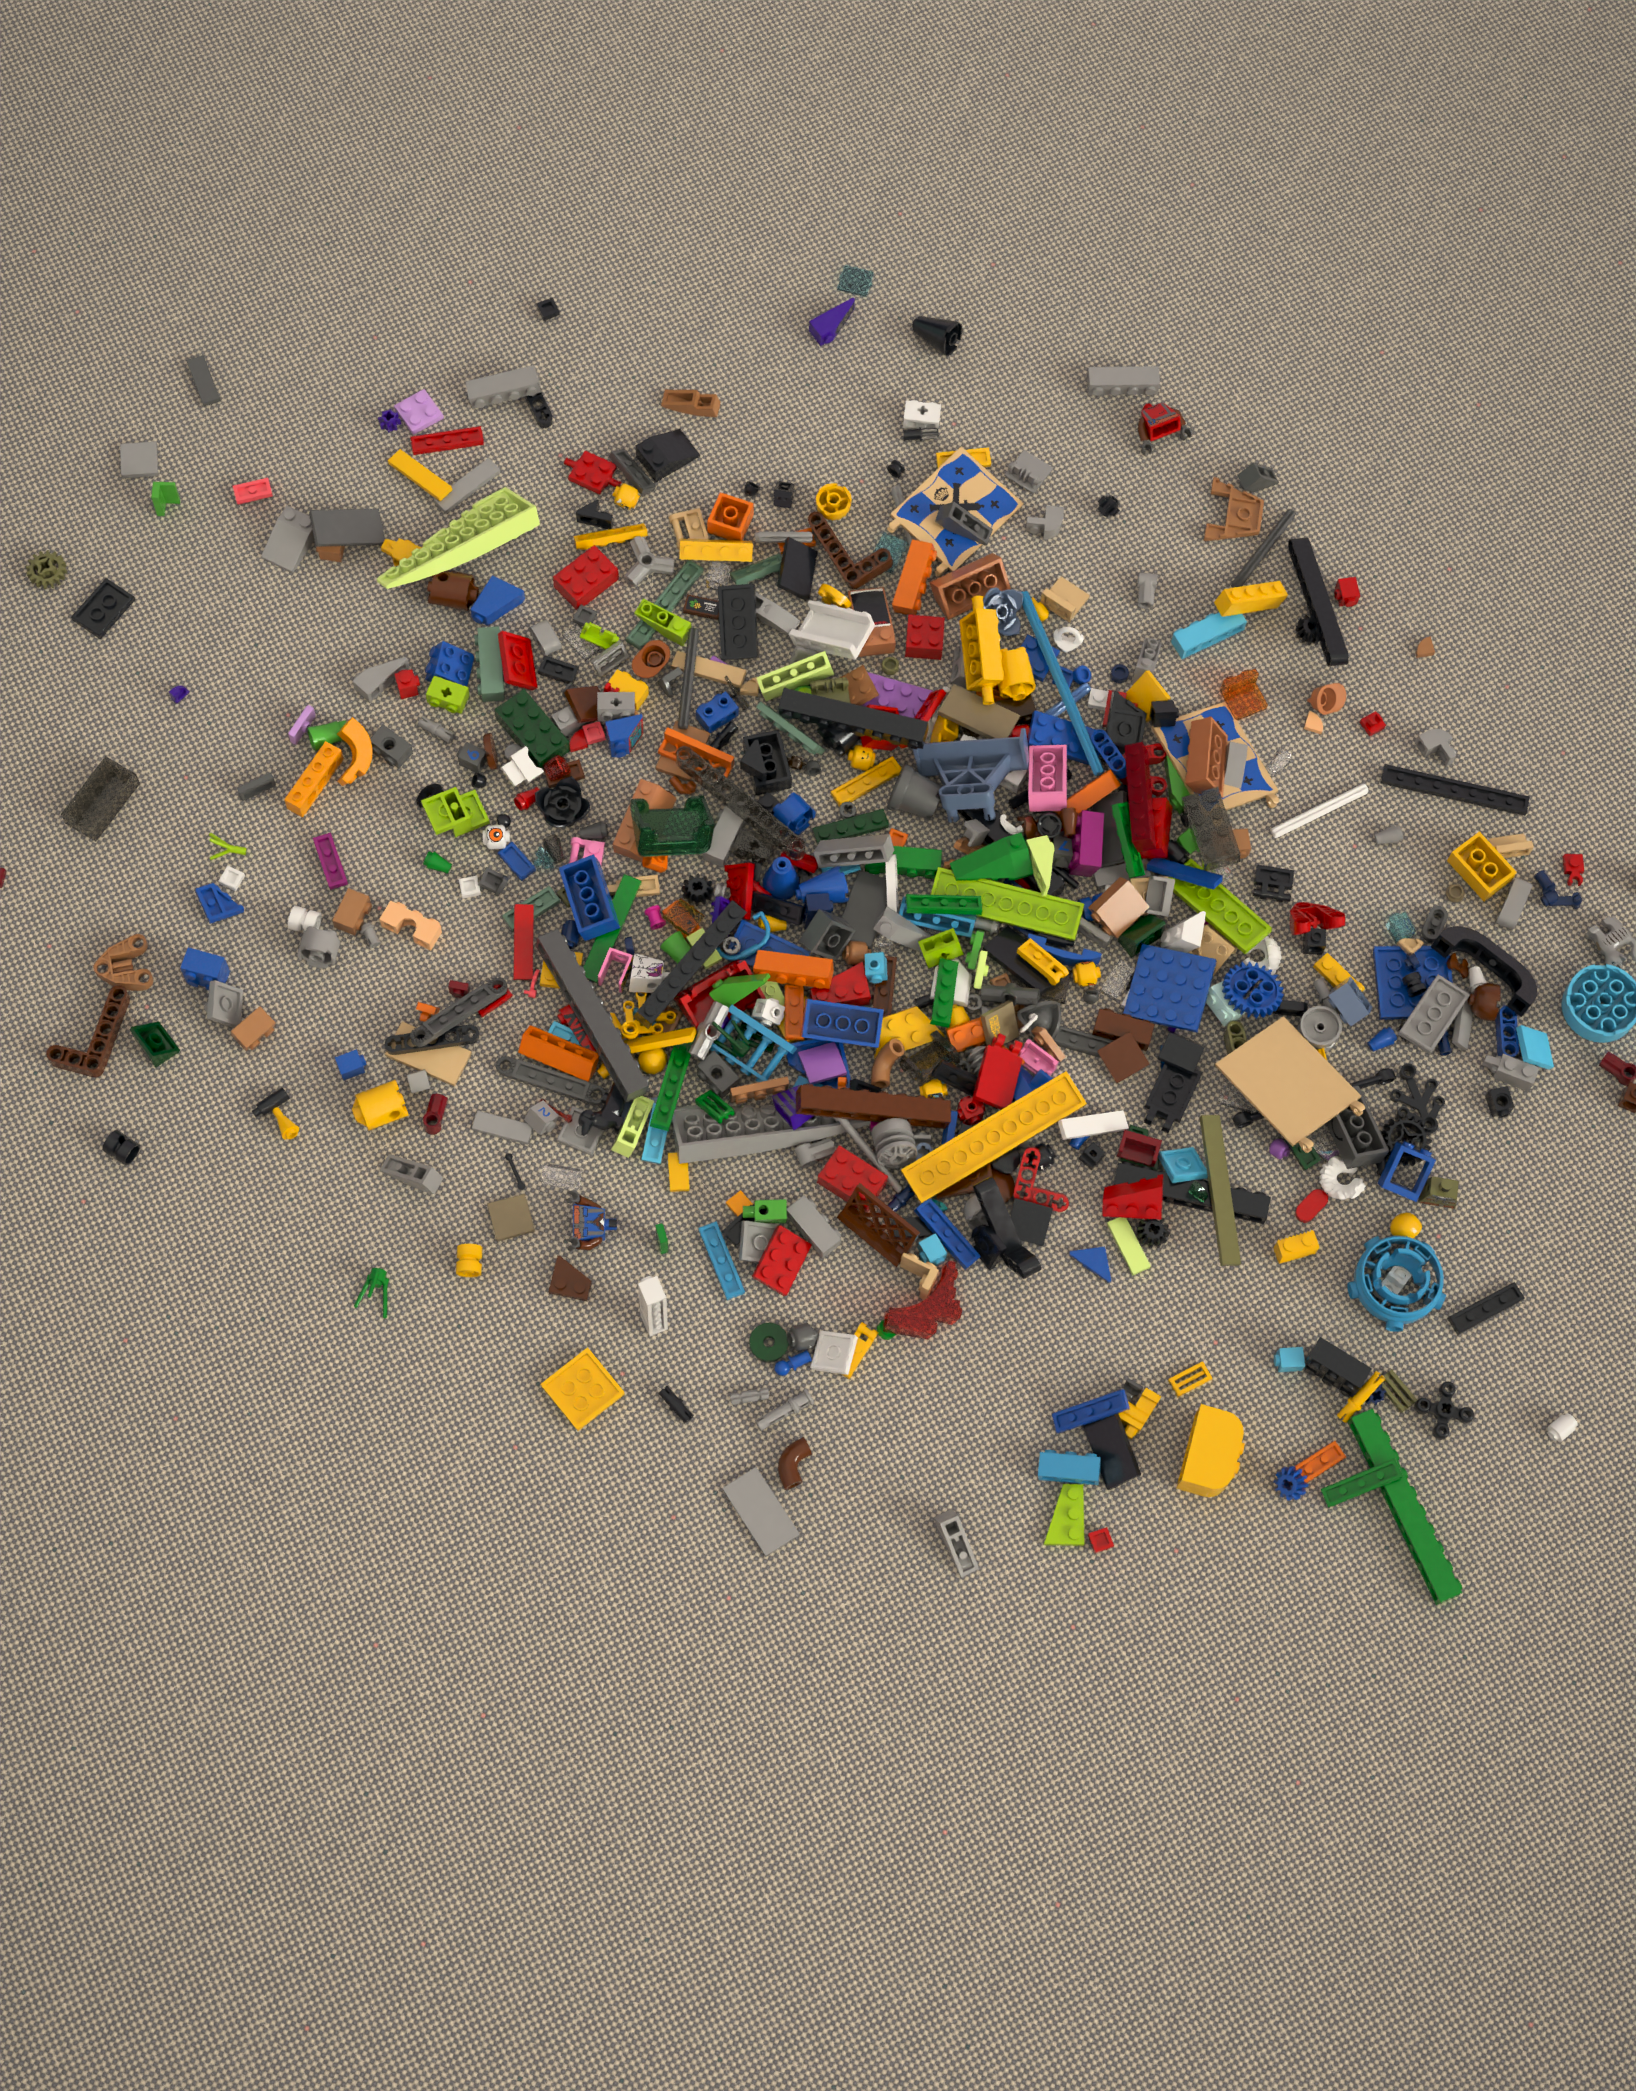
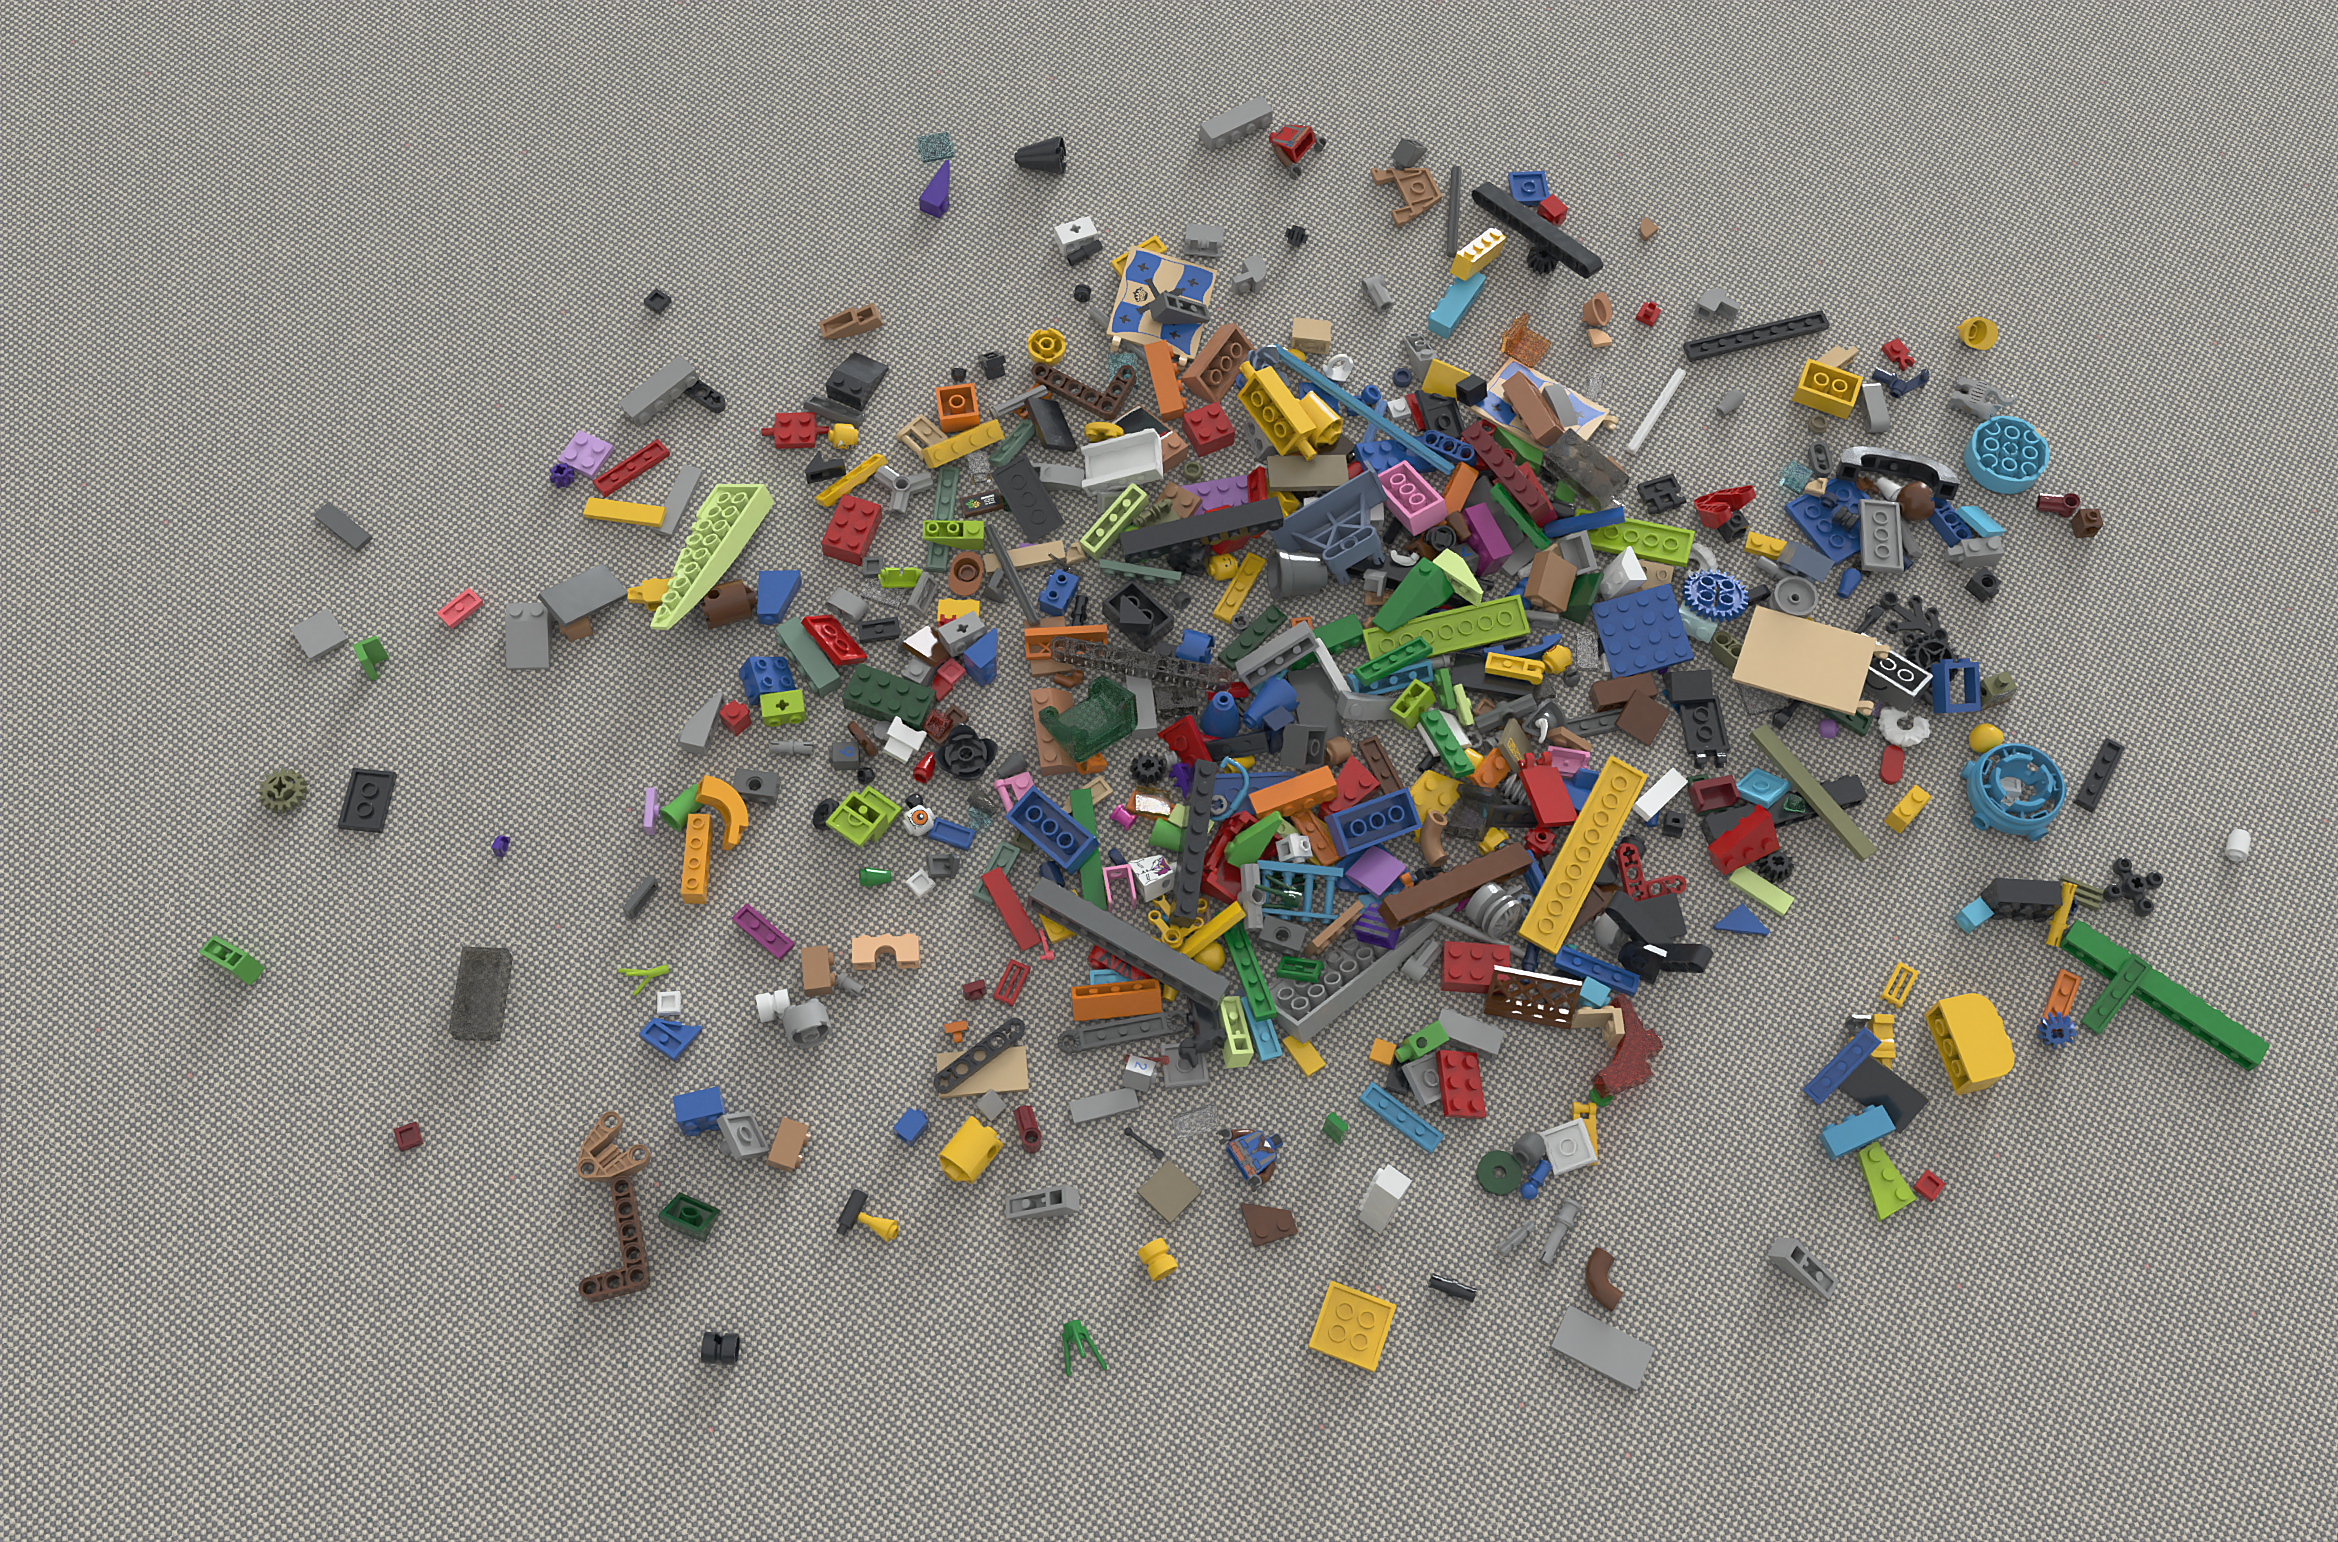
camera: 30 degrees left, 5 degrees down
dark grey plate [410,977,508,1047] -> none
dark brown plate [786,756,806,770] -> none
medium azure brick [865,952,888,983] -> none
none -> blue plate [1507,171,1550,206]

